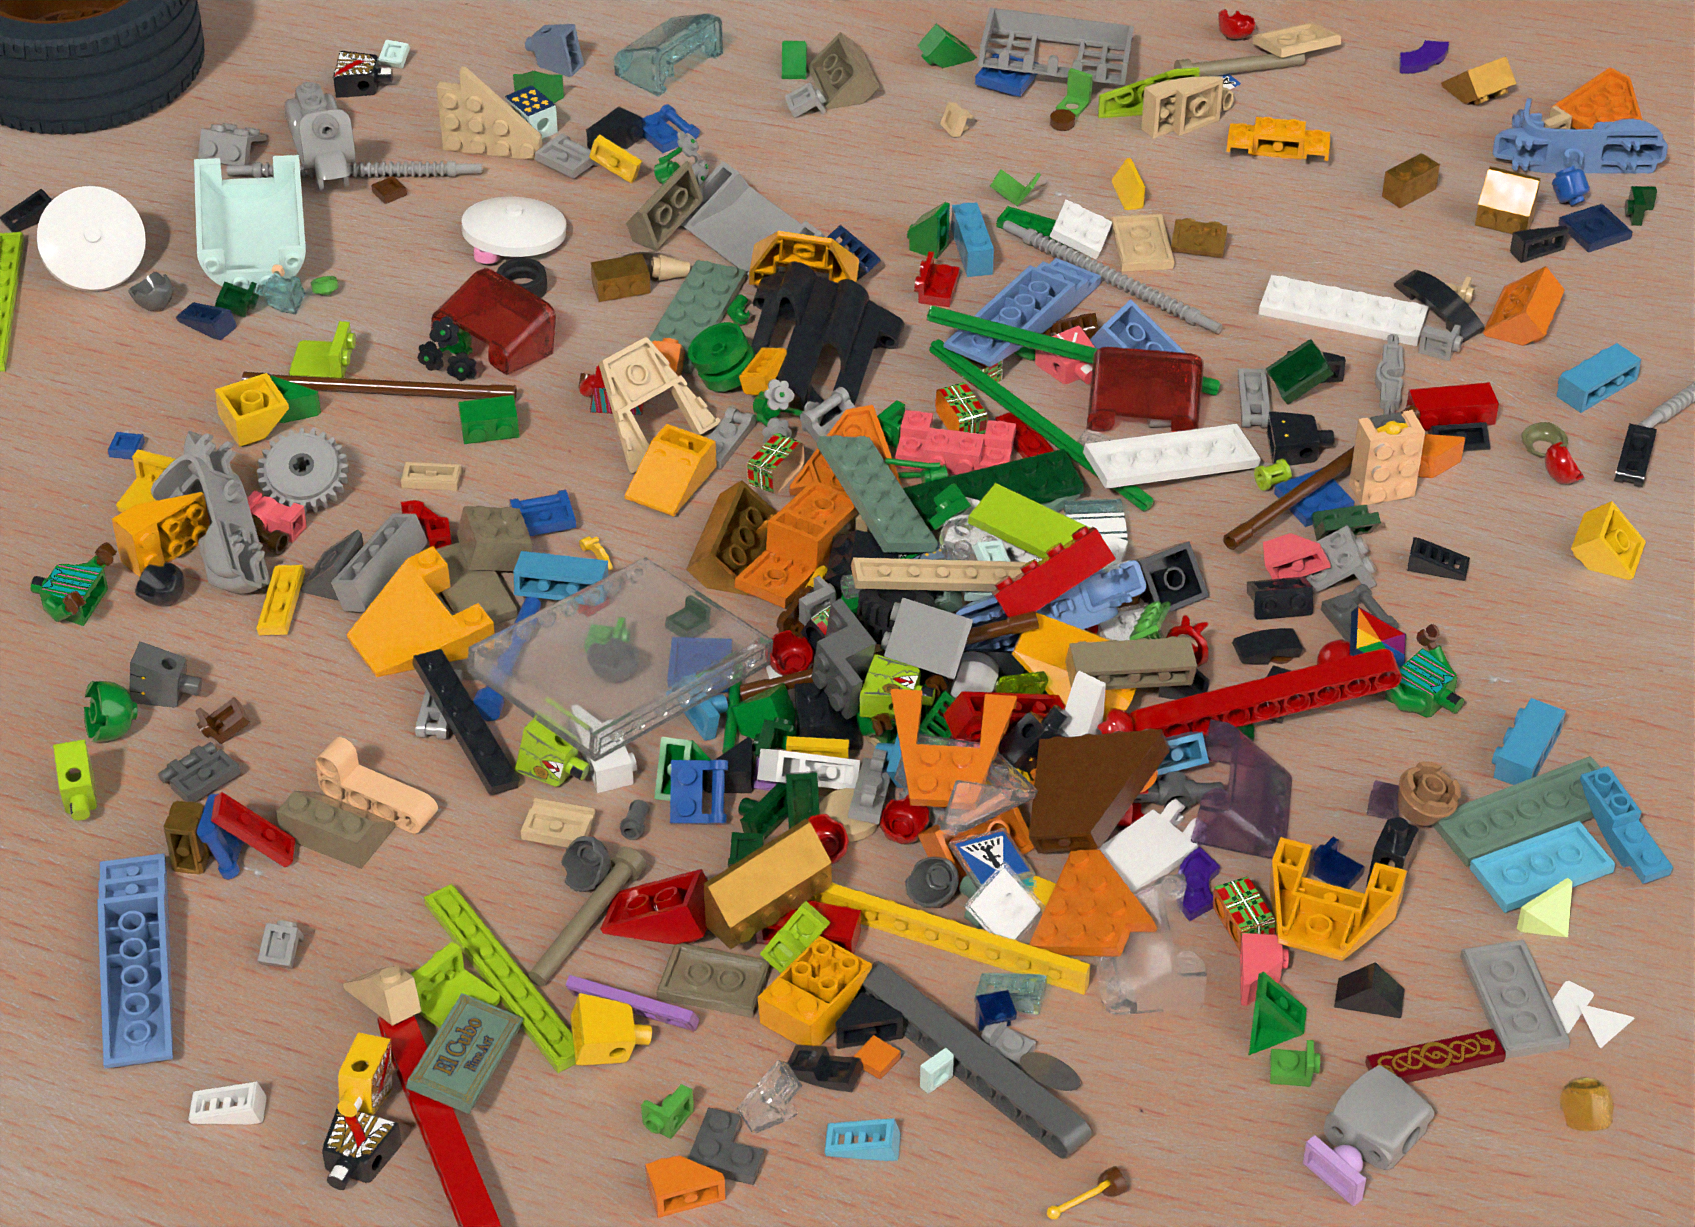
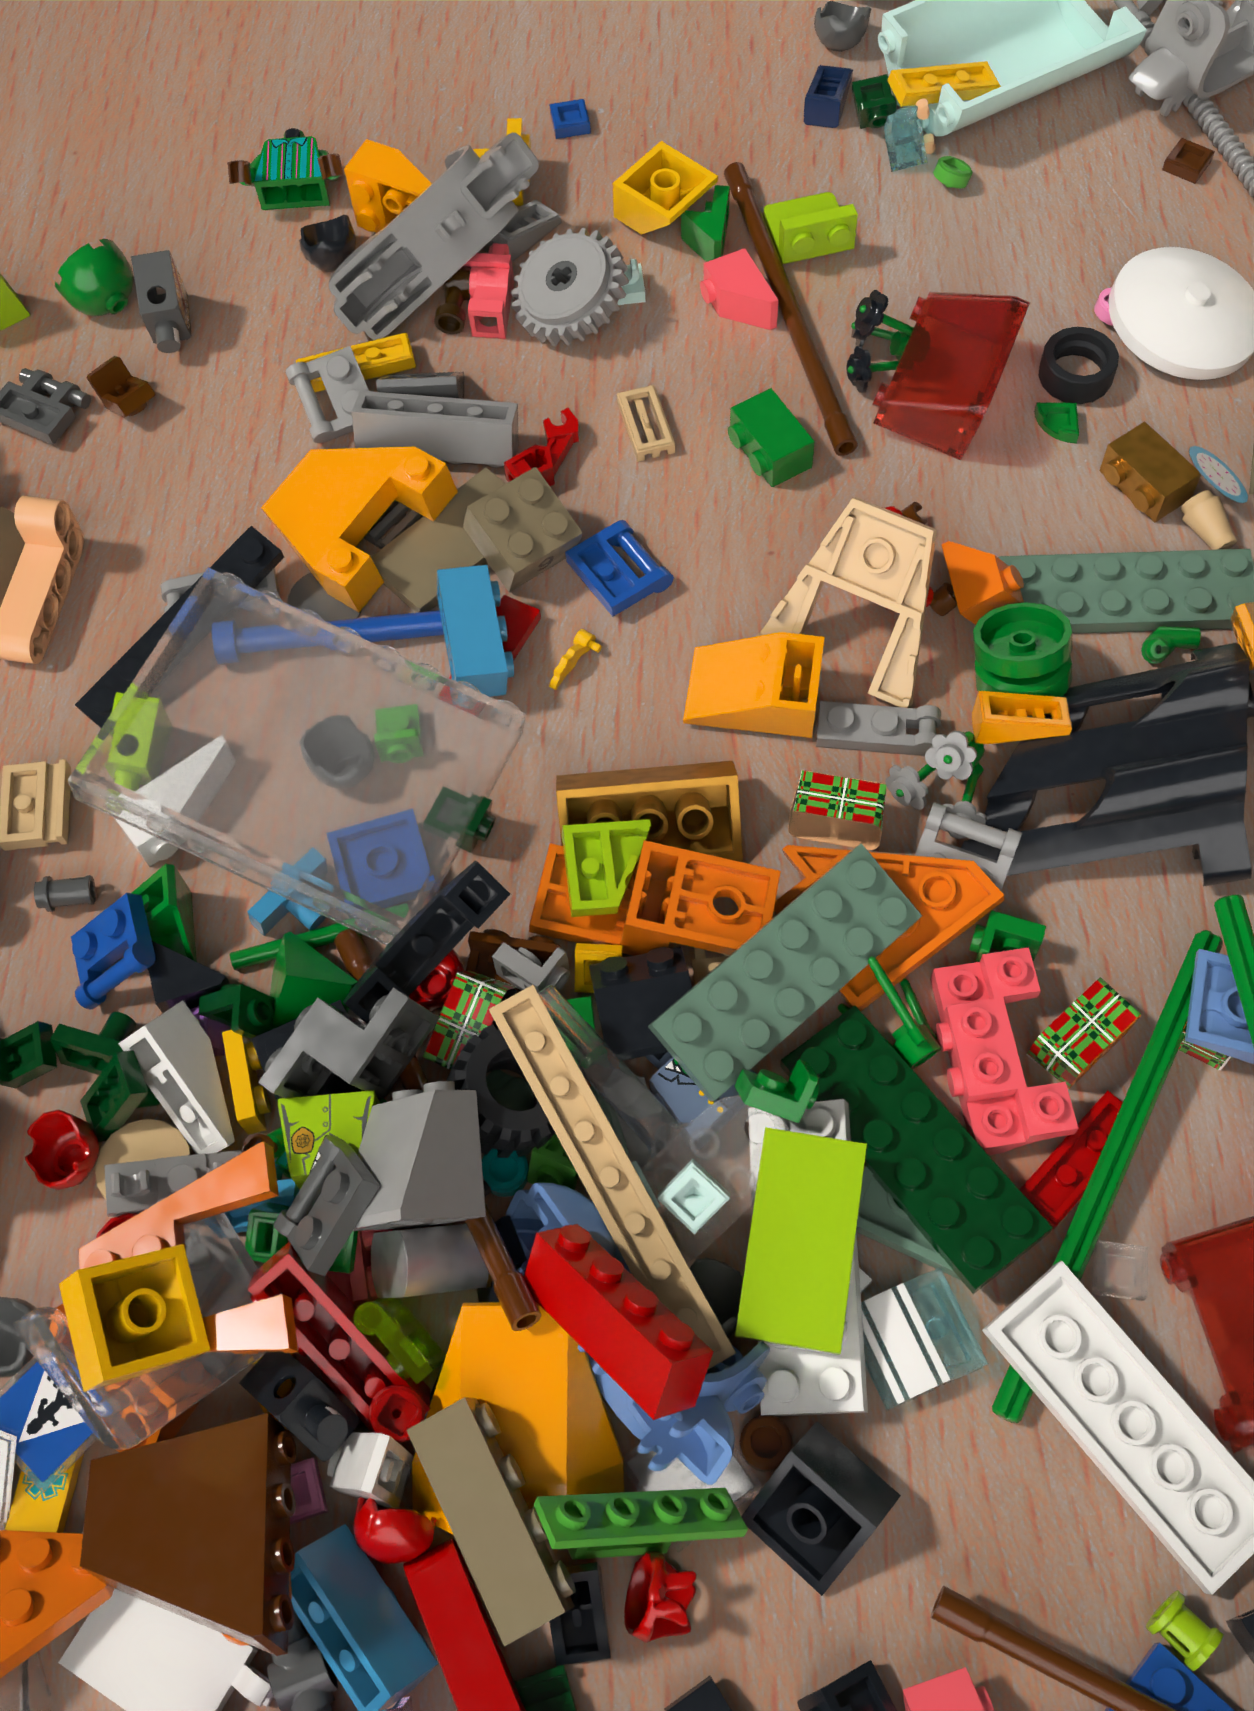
camera: 75 degrees right, 20 degrees up
none -> yellow slope [59,1244,210,1392]
none -> dark grey plate [273,1135,380,1276]
none -> light grey plate [285,346,369,443]
none -> black slope [343,861,510,1024]
none -> red tile [369,1385,425,1443]
none -> lime wing [562,819,651,917]
none -> coral slope [700,248,778,330]
none -> yellow tile [887,61,1001,107]
none -> green tile [1034,402,1079,443]

